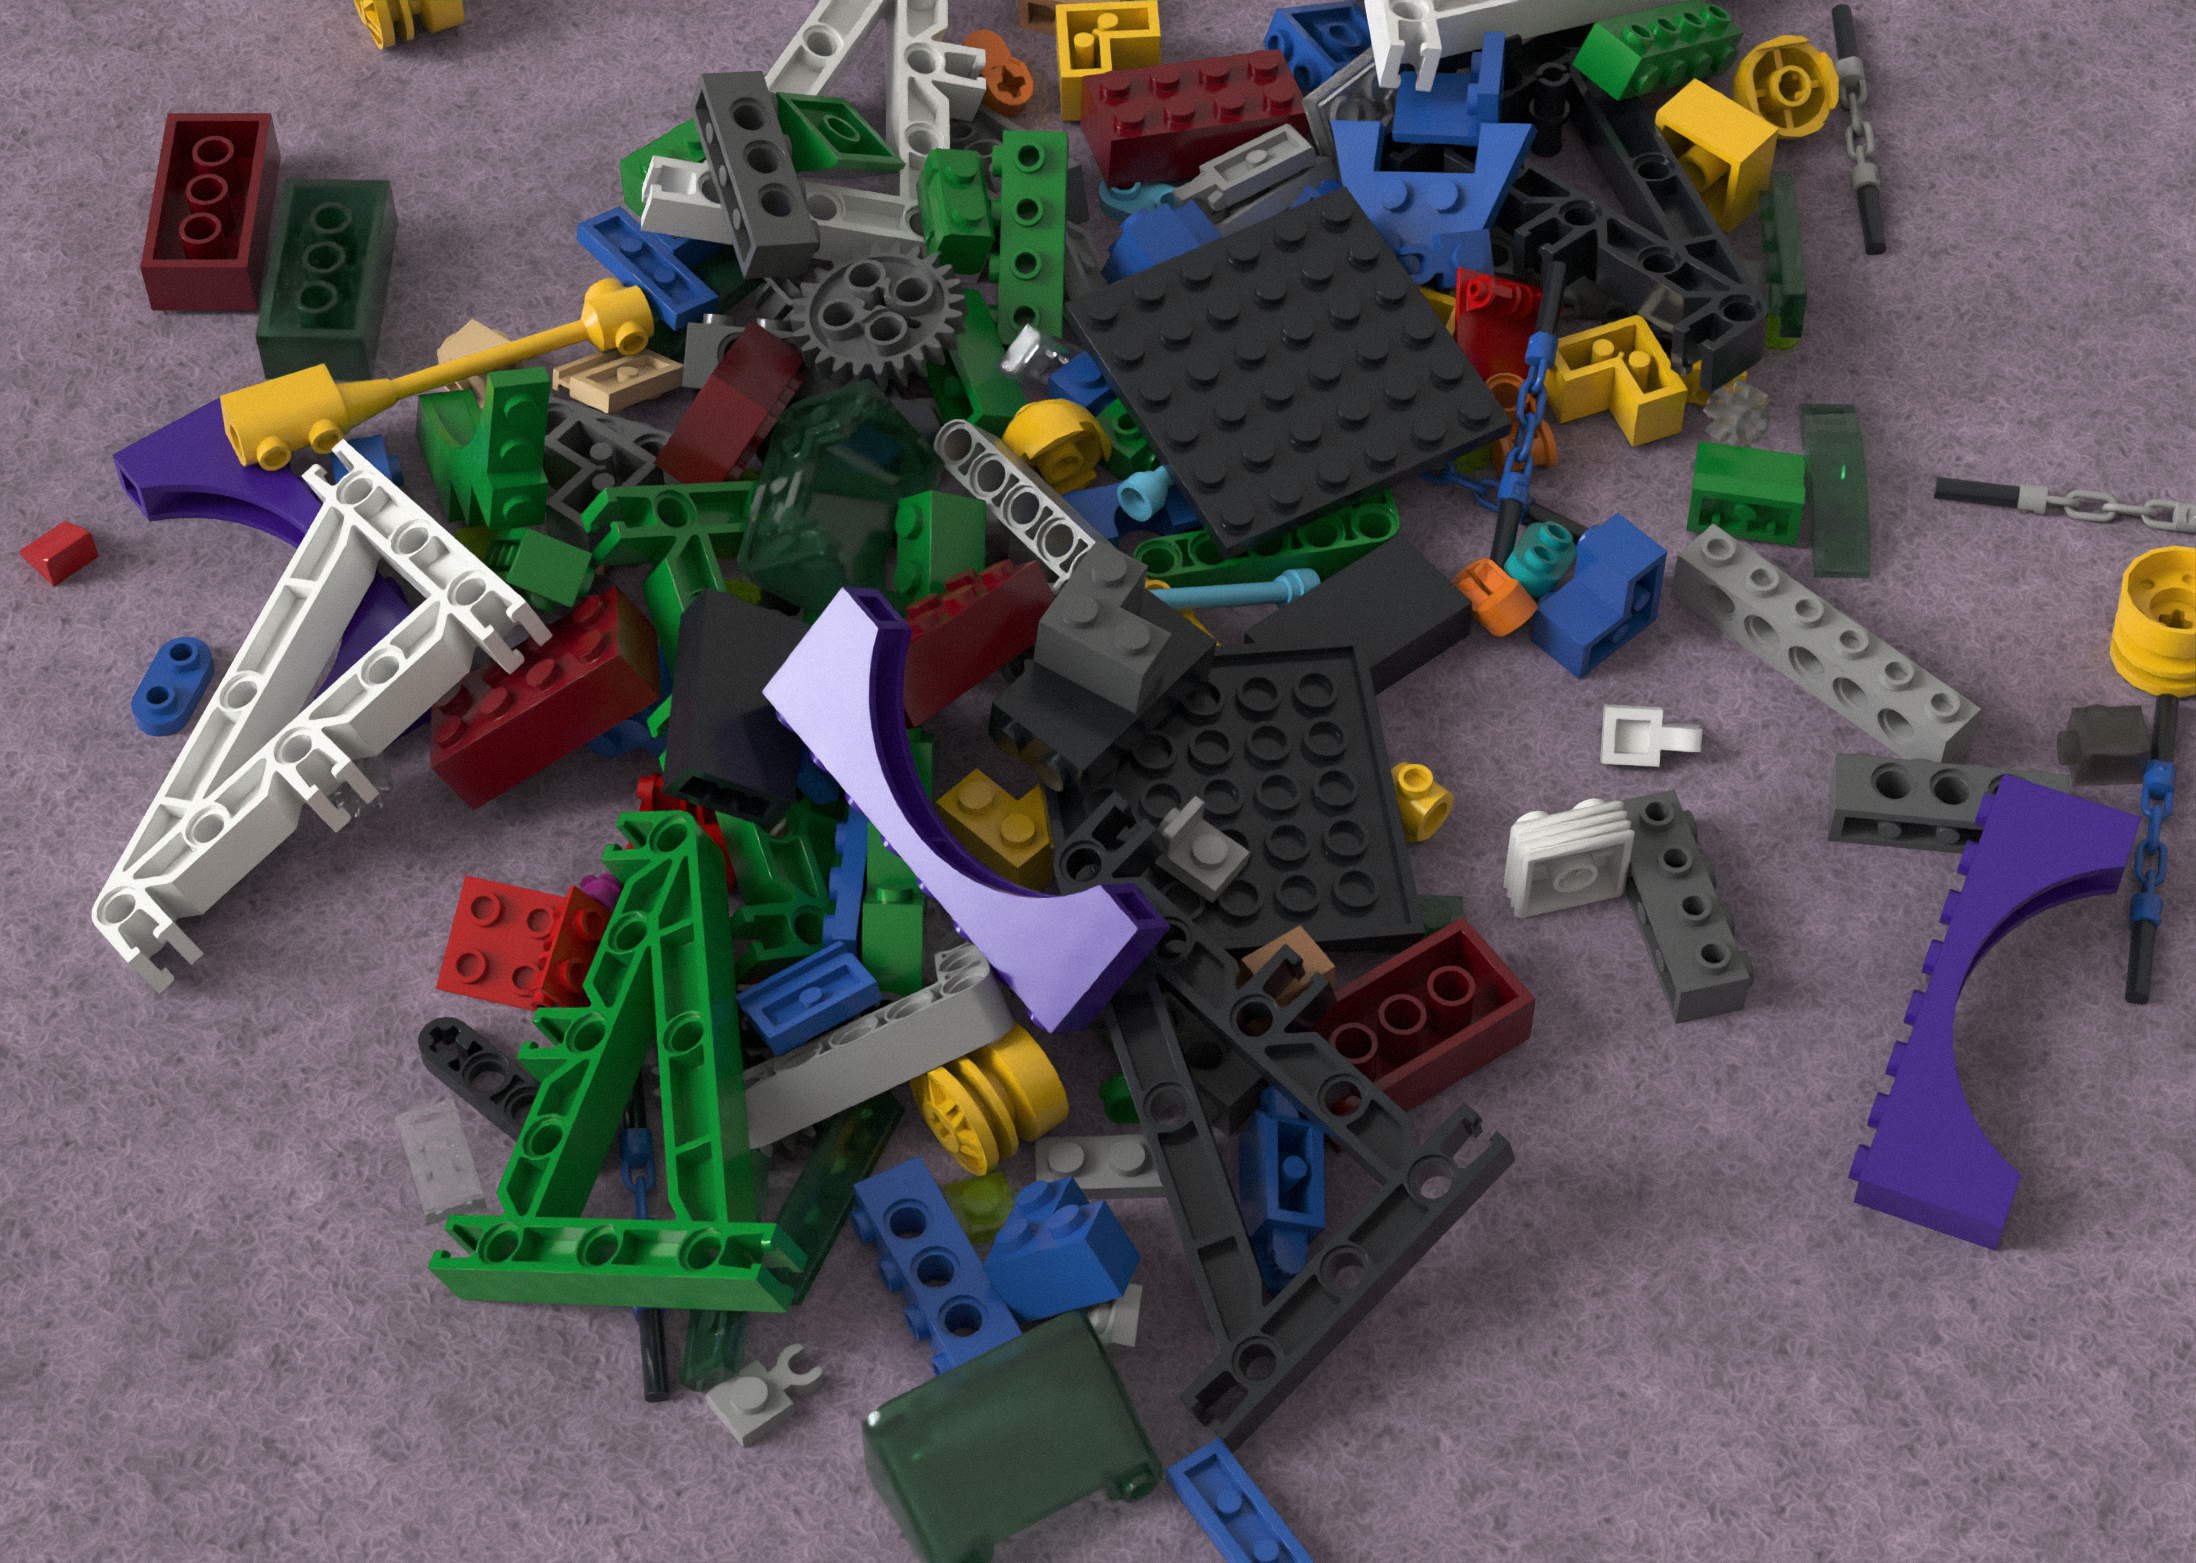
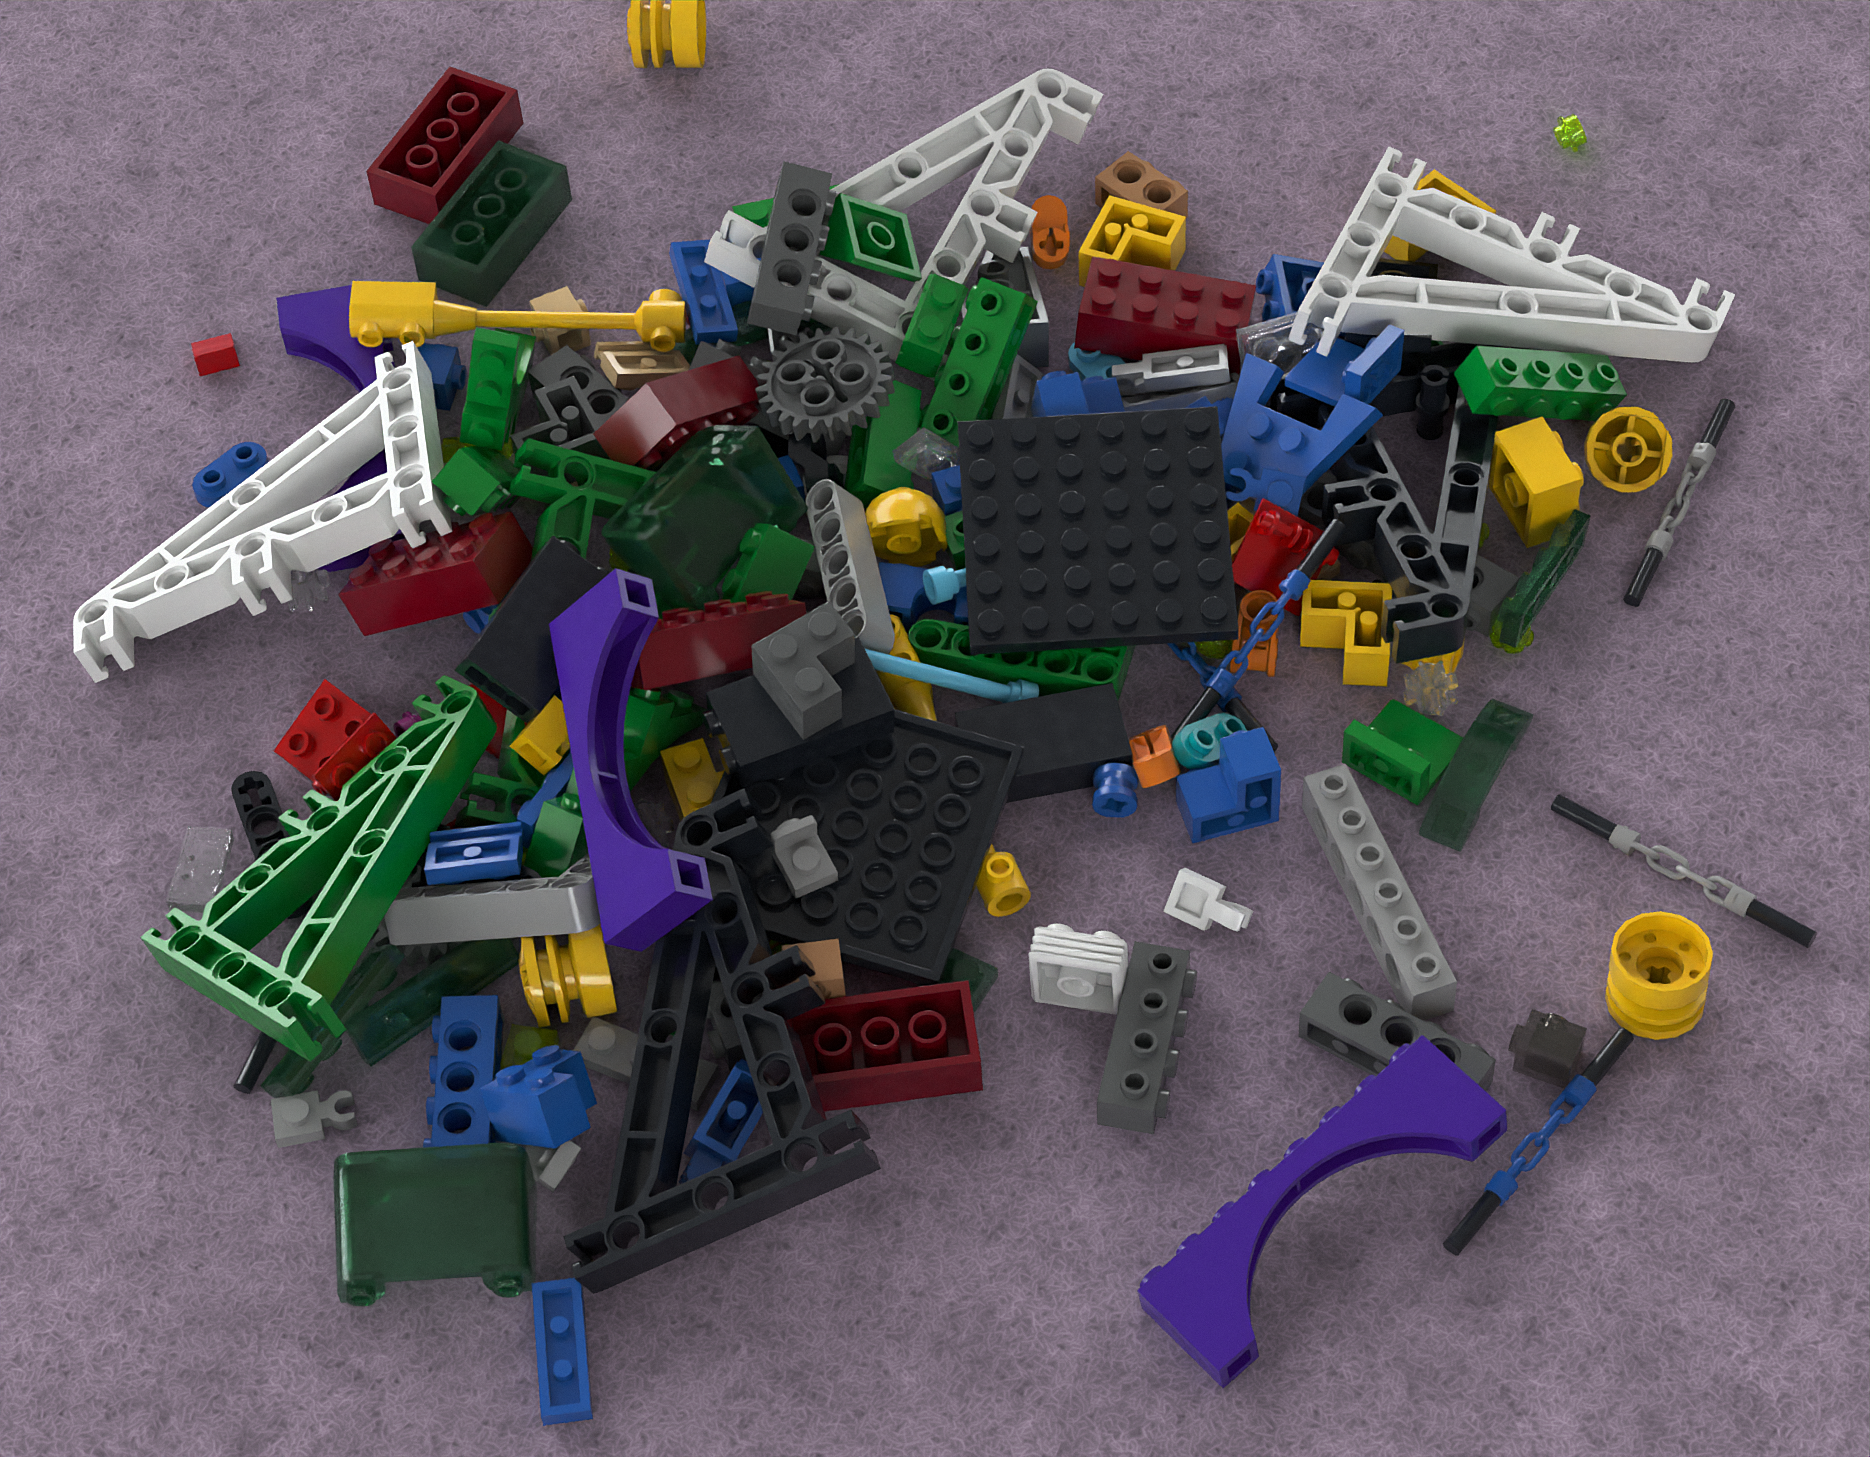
camera: 30 degrees right, 0 degrees up
none -> yellow brick [510,695,570,775]
none -> blue wheel [1092,763,1138,818]

